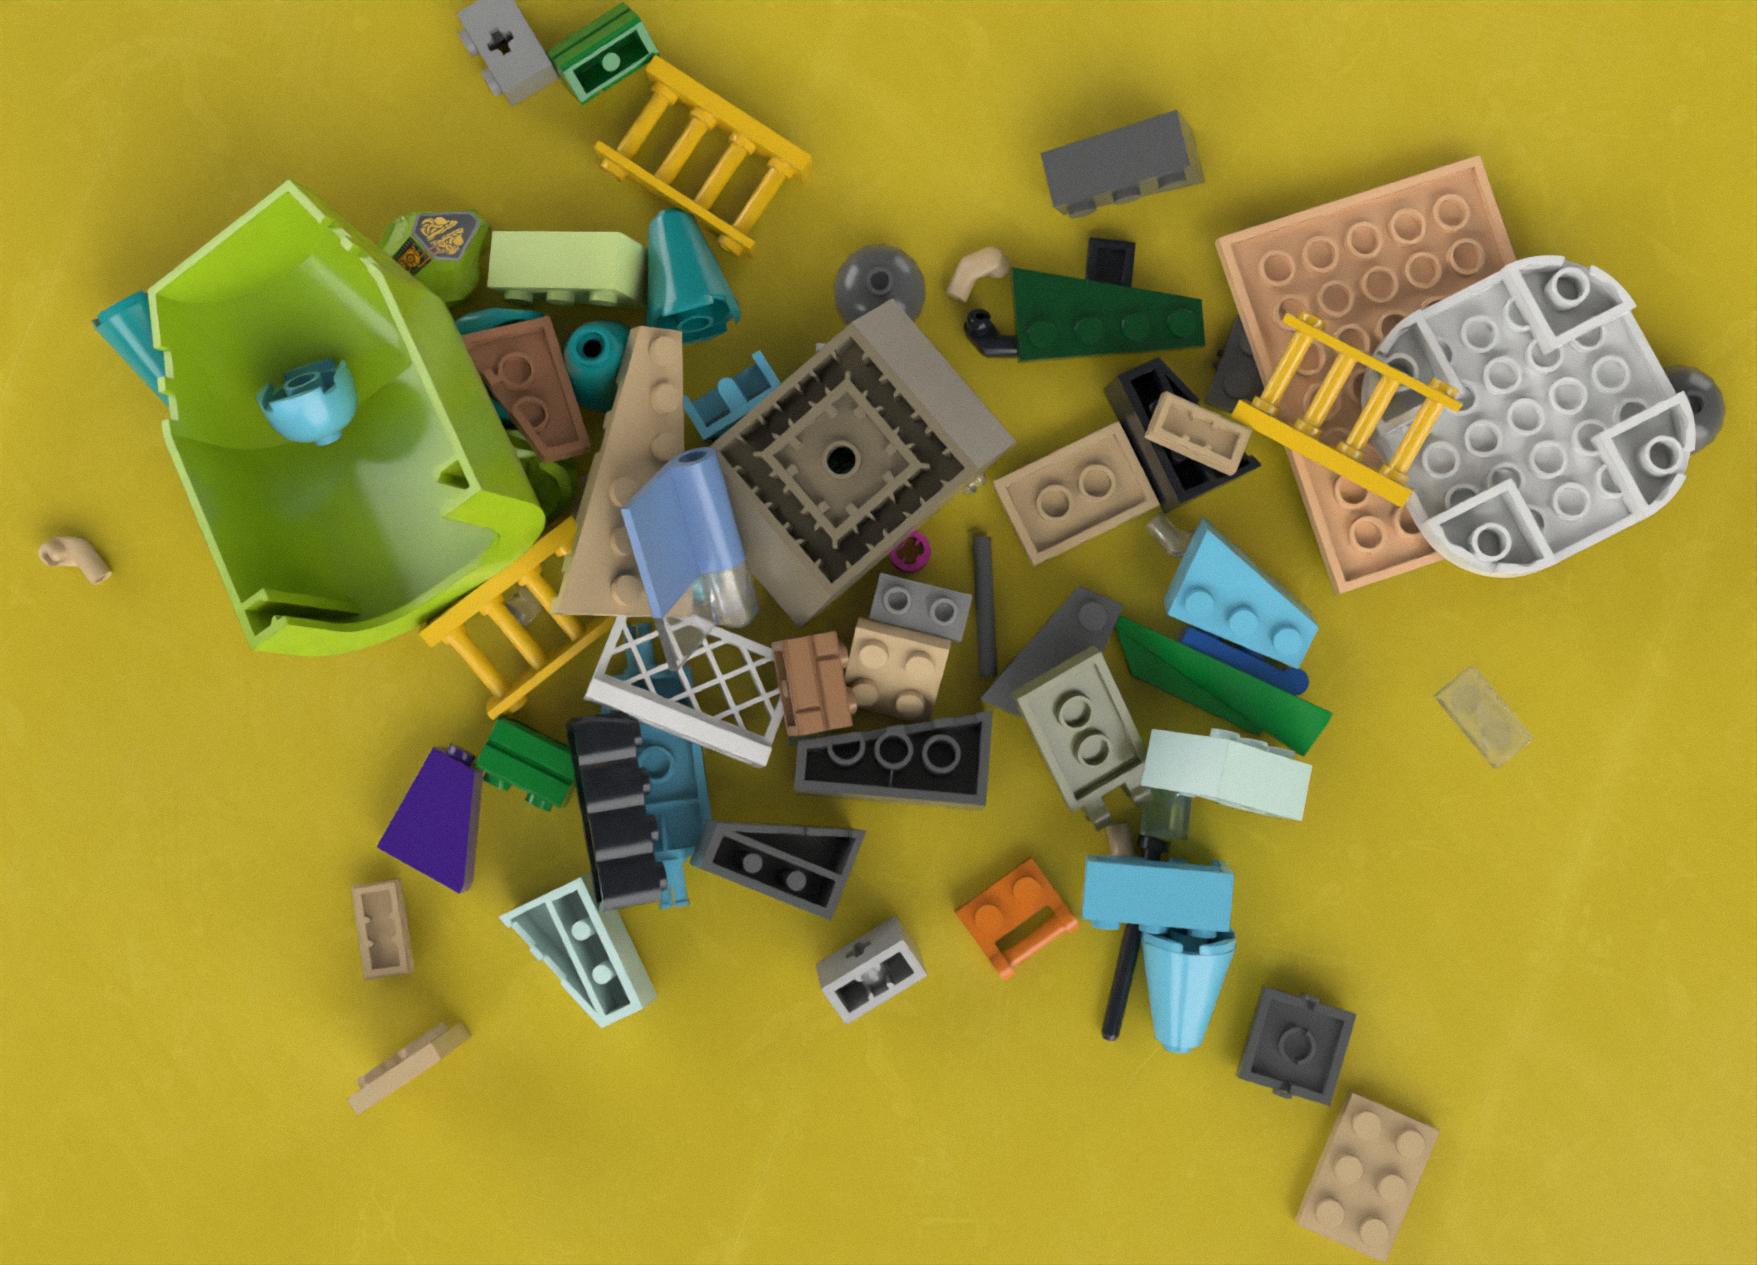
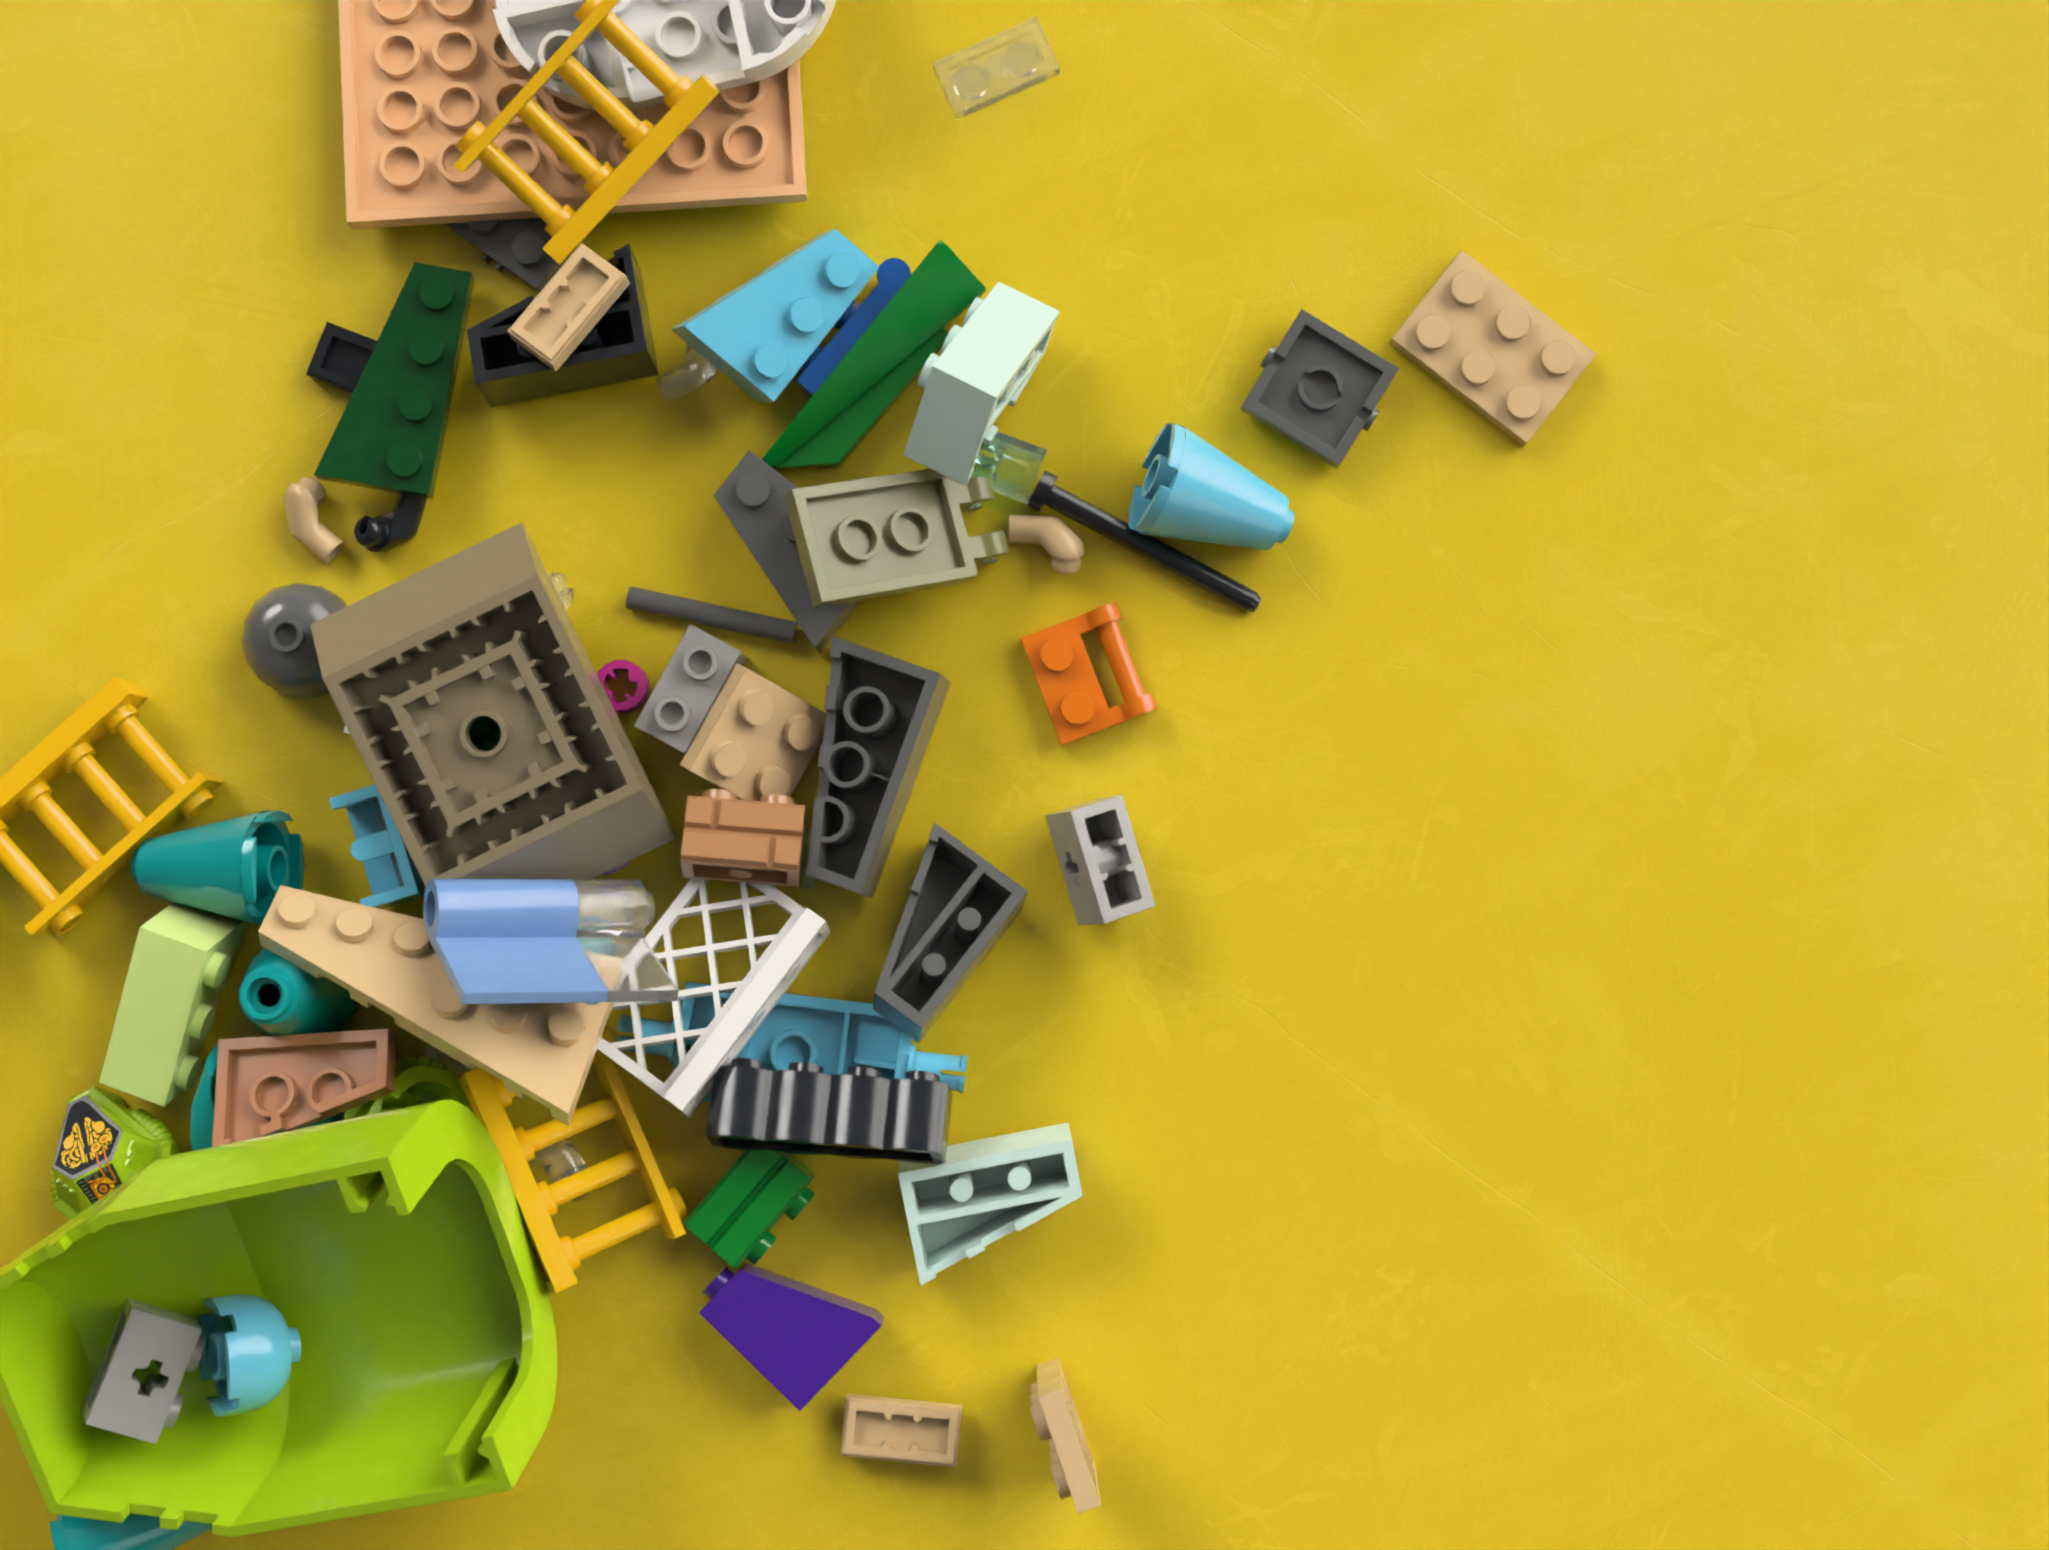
camera: 75 degrees left, 0 degrees up
tan plate [992,421,1160,567] -> none
dark grey wedge [1041,110,1205,218] -> none
medium azure wedge [1081,854,1234,938] -> none
none -> light grey brick [81,1297,206,1444]

